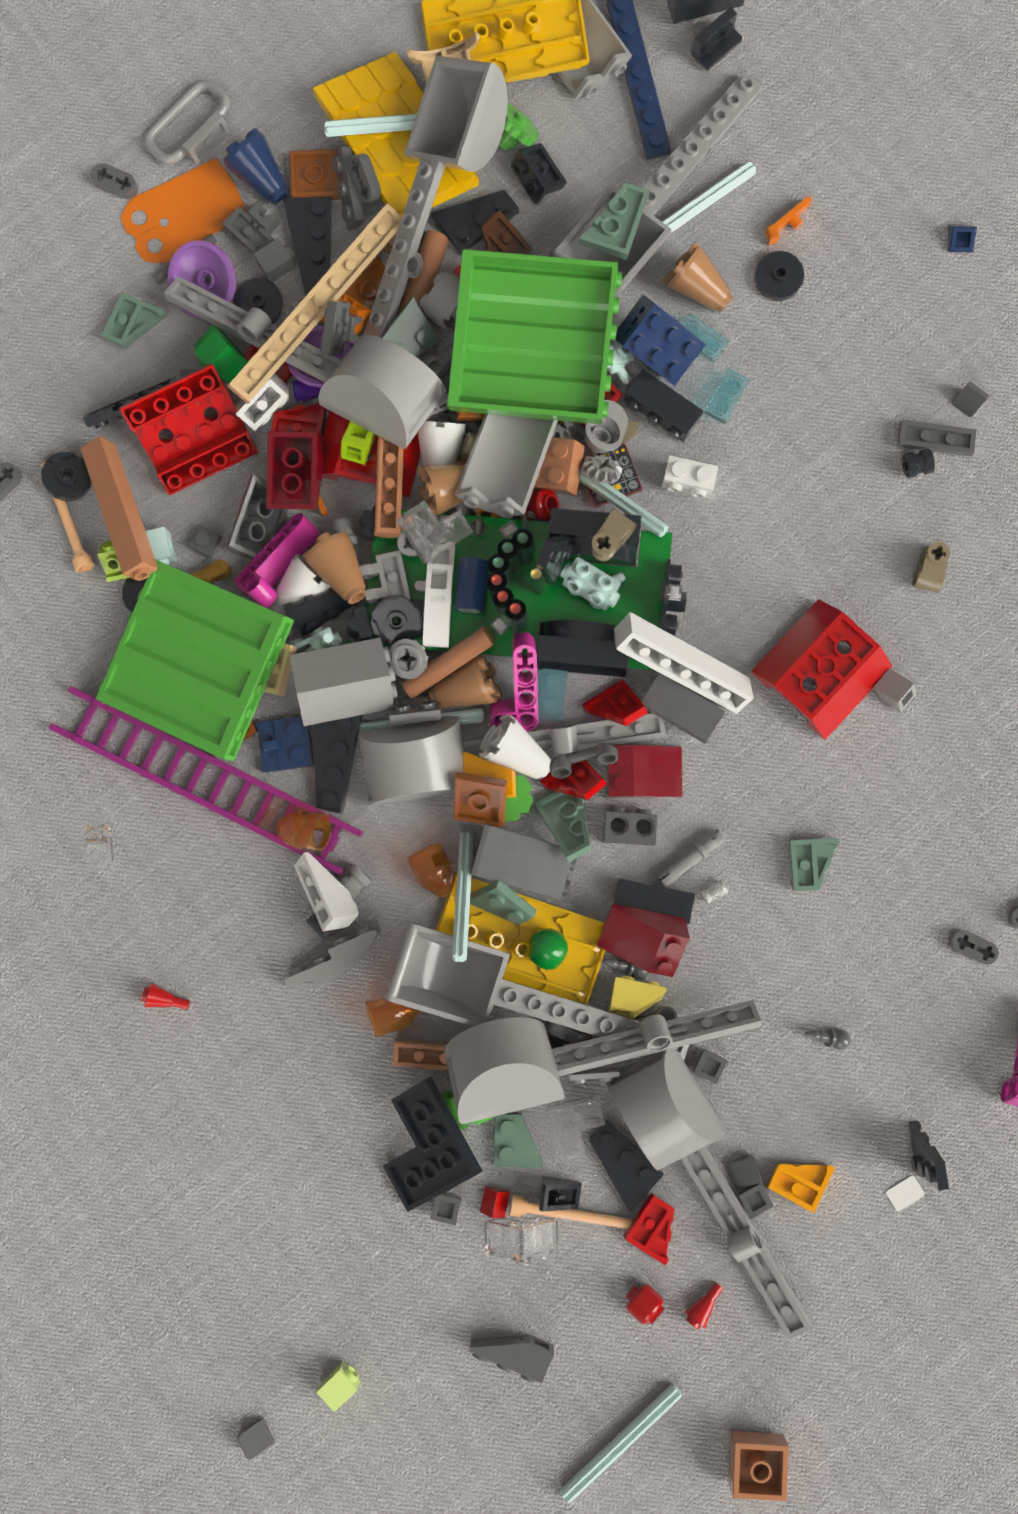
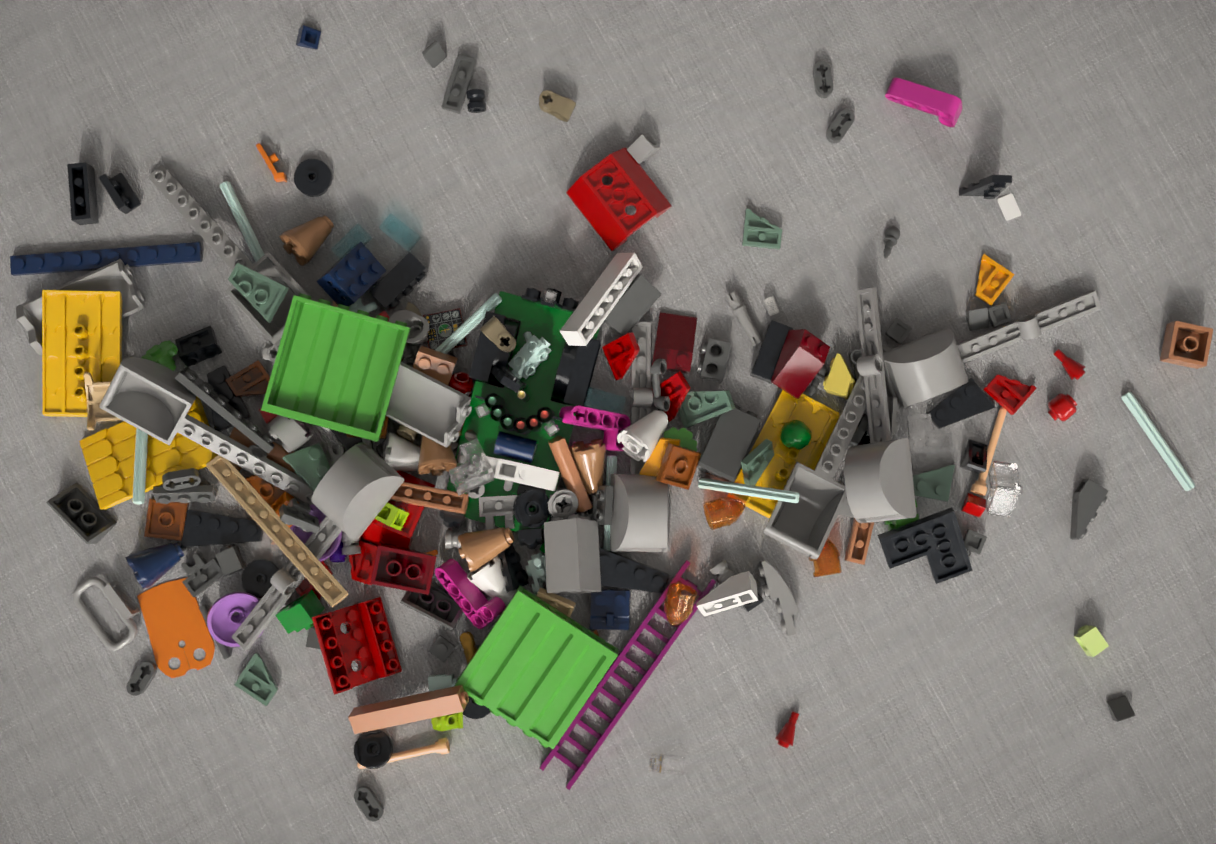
camera: 85 degrees left, 0 degrees up
black wing [83,376,177,429] -> none
white brick [236,373,289,431] -> none
light grey gear [582,453,622,483] -> none
white brick [661,455,719,498] -> none
none -> dark grey slope [46,483,117,544]
none -> dark grey wing [175,367,275,454]
none -> light grey wheel [341,534,361,555]

